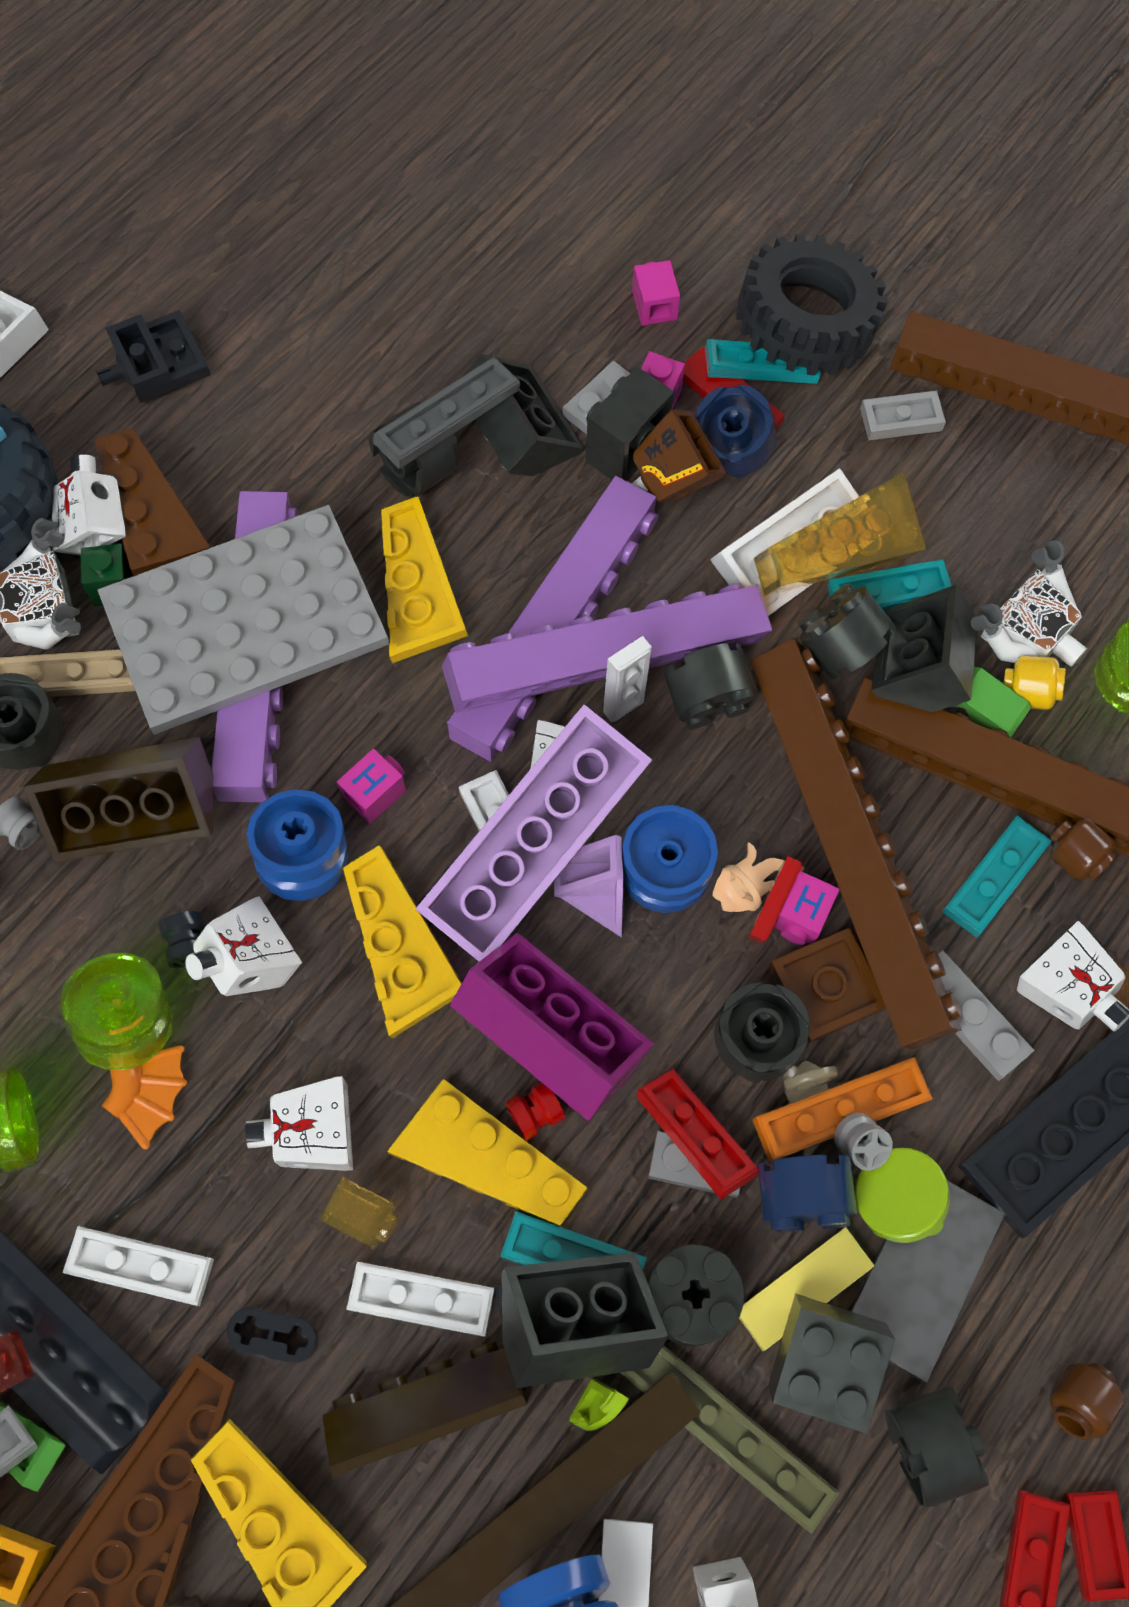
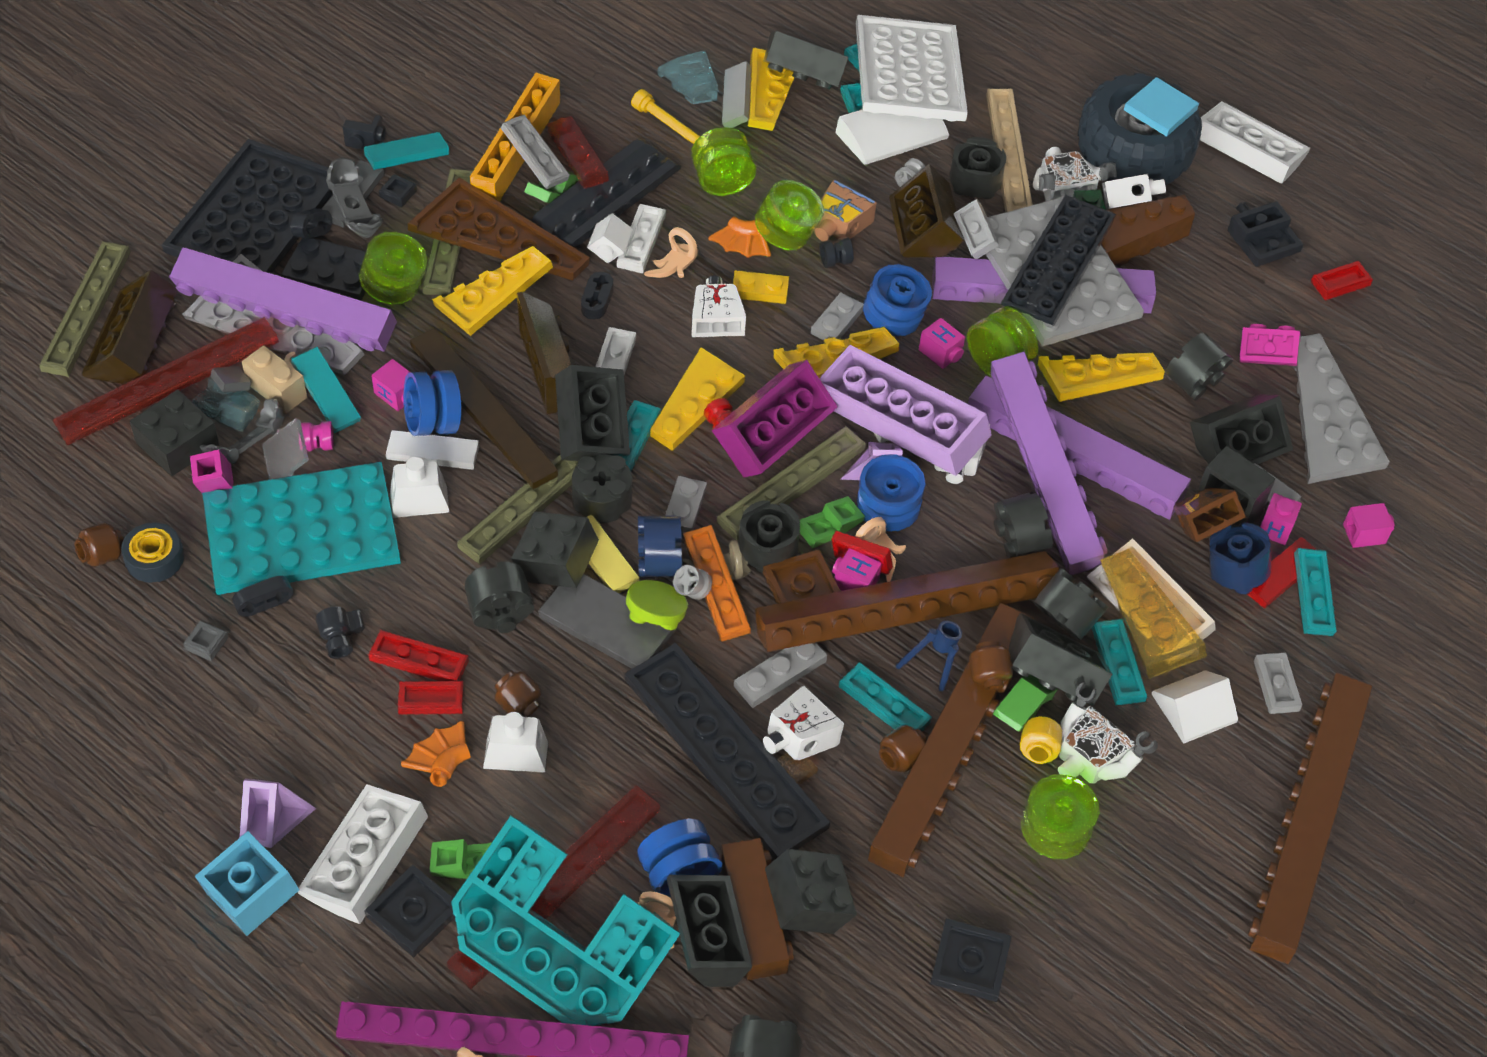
camera: 90 degrees right, 15 degrees down
white torso [186,896,302,996] -> none
clear yellow brick [320,1177,398,1250] -> none
dark grey tile [373,357,520,469] -> none
lime tile [569,1377,628,1431] -> none
white tile [603,636,652,723] -> none
red tile [637,1068,759,1200] -> none
black tyre [735,234,888,375] -> none
none -> white brick [587,213,633,263]
none -> light nougat piece [644,227,698,278]
none -> olive tile [717,426,866,540]
none -> yellow plate [733,270,789,304]
none -> bright green slope [800,496,865,549]
none -> light grey plate [811,292,864,340]
none -> nougat torso [814,180,877,241]
none -> dark blue plant [896,621,962,692]
none -> light grey plate [953,199,999,259]
none -> clear neon green wheel [966,306,1038,377]
none -> reddish brown head [969,641,1013,690]
none -> black plate [1001,194,1116,326]
none -> white slope [1152,670,1238,744]
none -> dark pink bracket [1240,324,1301,366]
none -> light grey wing [1294,333,1390,484]
none -> red tile [1311,261,1373,300]

